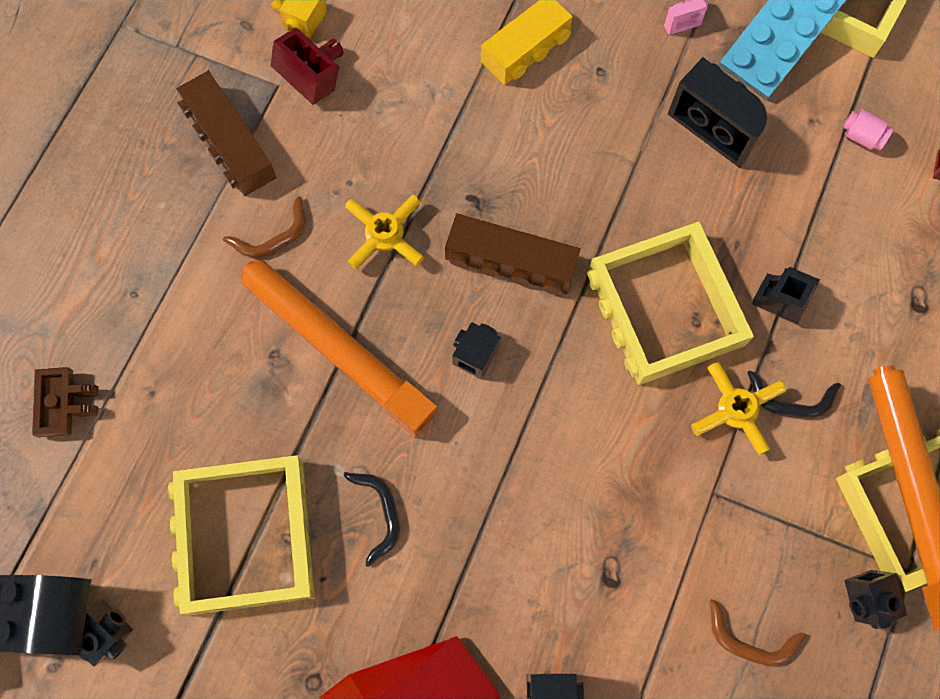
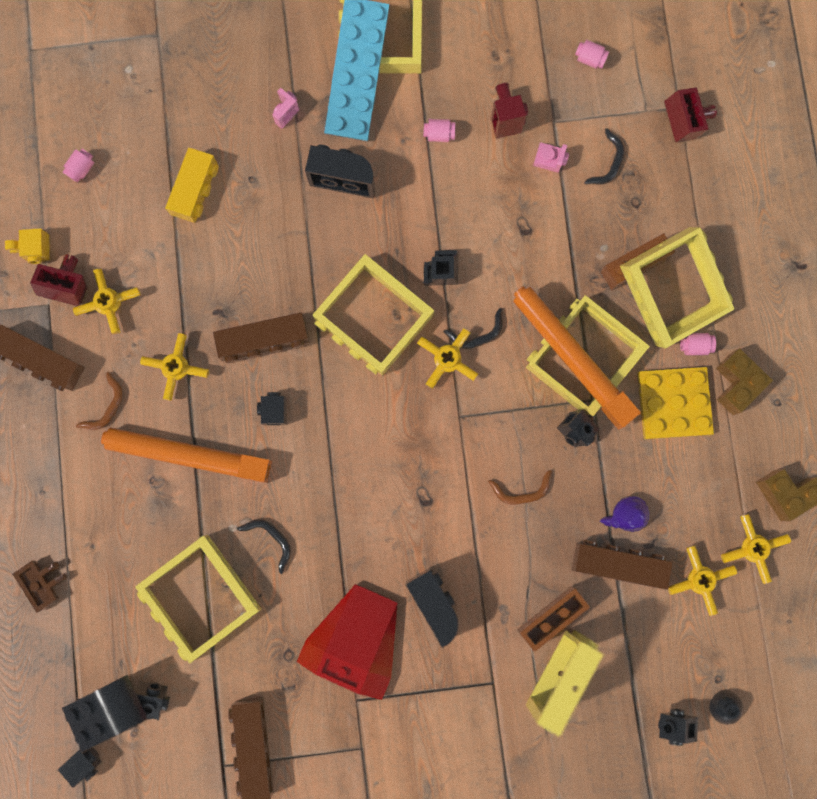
camera: 25 degrees left, 10 degrees up
none -> yellow bar [73,269,141,335]

